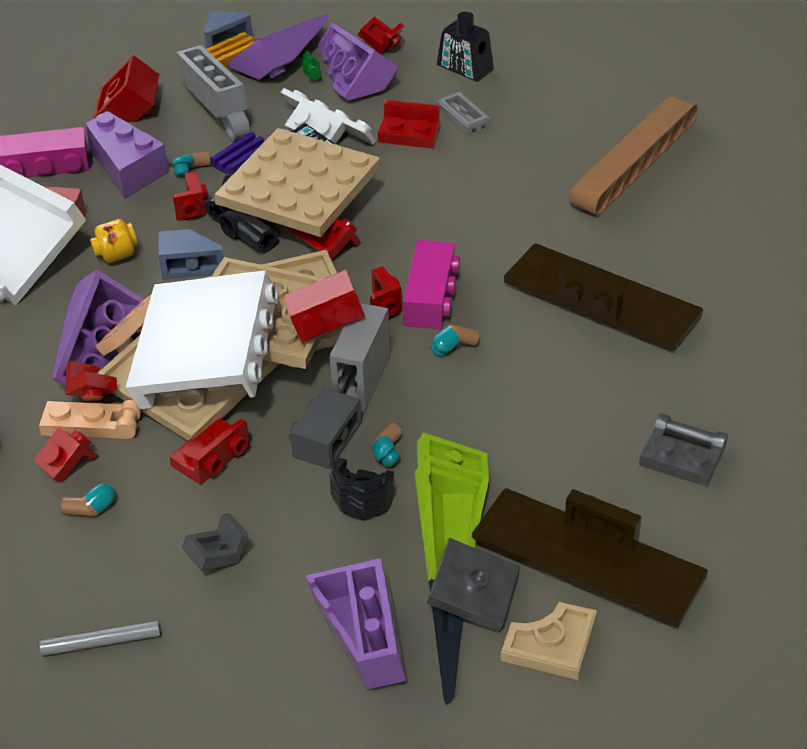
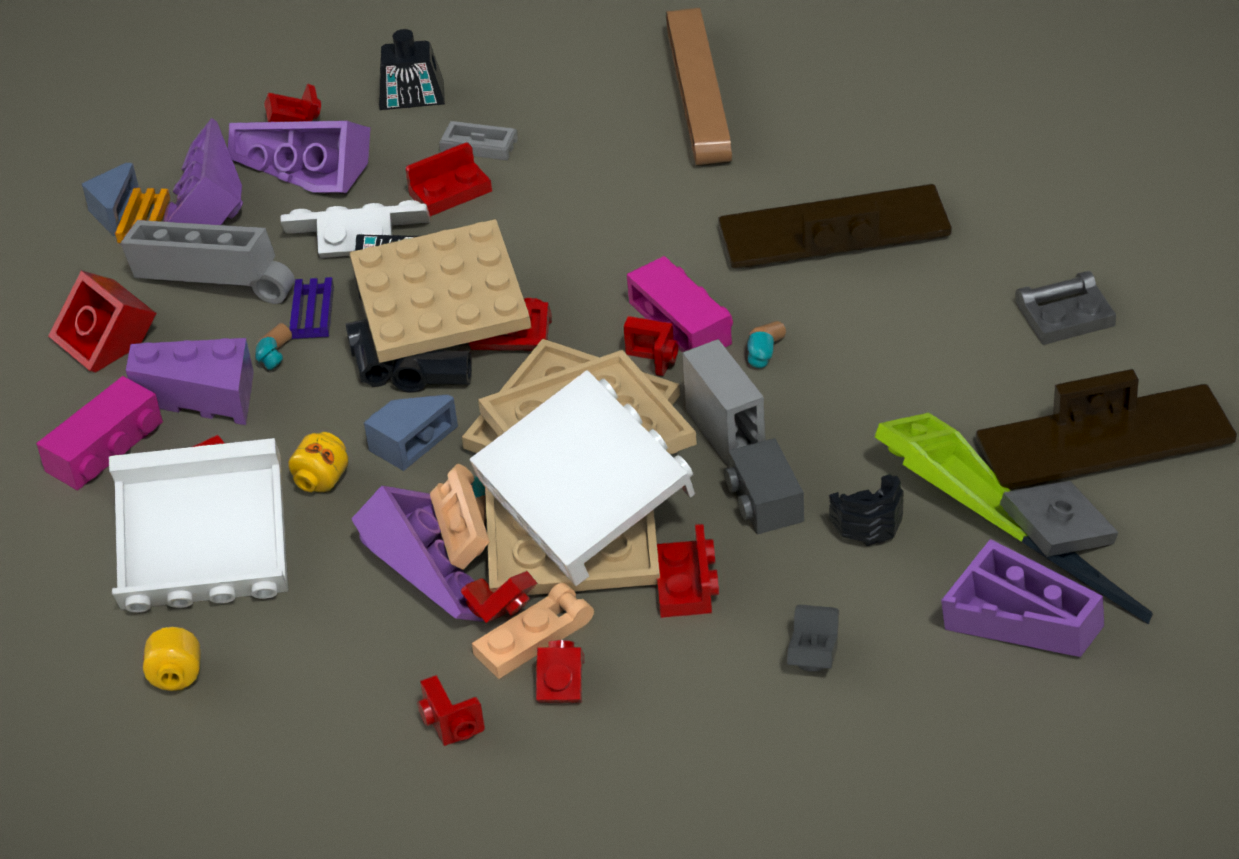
camera: 40 degrees left, 0 degrees up
light grey bar [40,621,160,656] -> none
arm [61,483,115,517] -> none
red bracket [172,171,208,221] -> none
red brick [283,270,365,343] -> none
green piece [300,46,321,80] -> none
teal arm [371,422,403,467] -> none
tan tile [501,601,597,680] -> none

